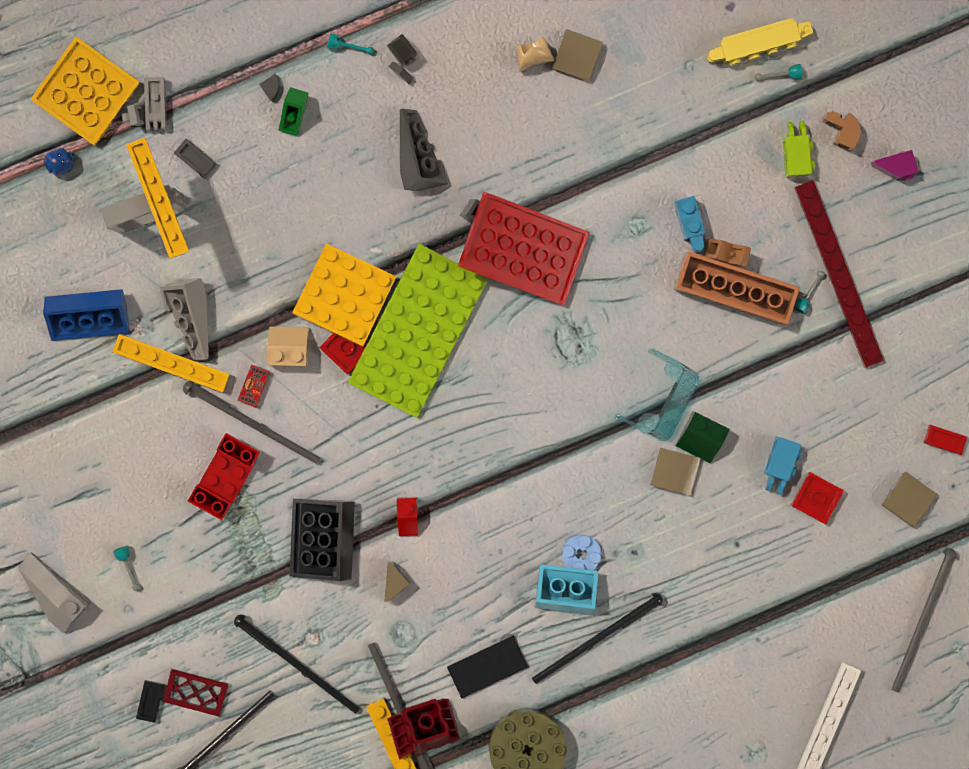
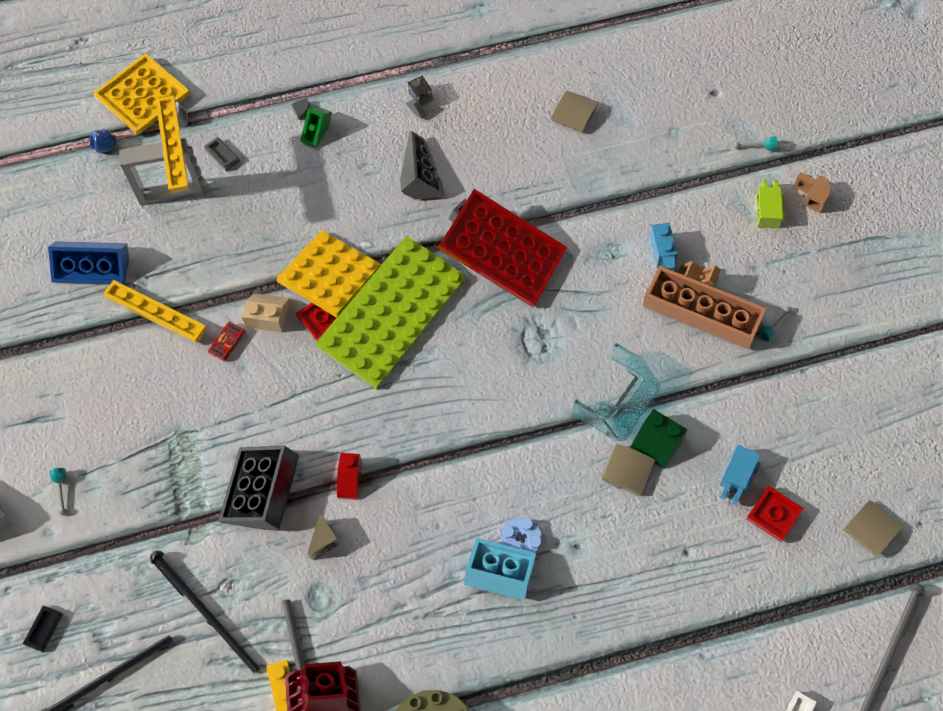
camera: 15 degrees right, 25 degrees down
light grey hinge [144,77,166,131] -> none
light grey wedge [159,278,209,360] -> none
dark red window [163,669,228,717] -> none
dark grey bar [183,381,320,464] -> none
red slope [187,433,260,521] -> none
teal hinge [327,33,374,55] -> none
black piece [447,635,528,699] -> none
tan hair [516,37,555,72] -> none
black bar [532,592,663,684] -> none
light yellow hinge [707,18,813,66] -> none
dark red plate [794,180,884,368] -> none
magenta slope [871,150,918,181] -> none
red tile [923,425,967,455] -> none

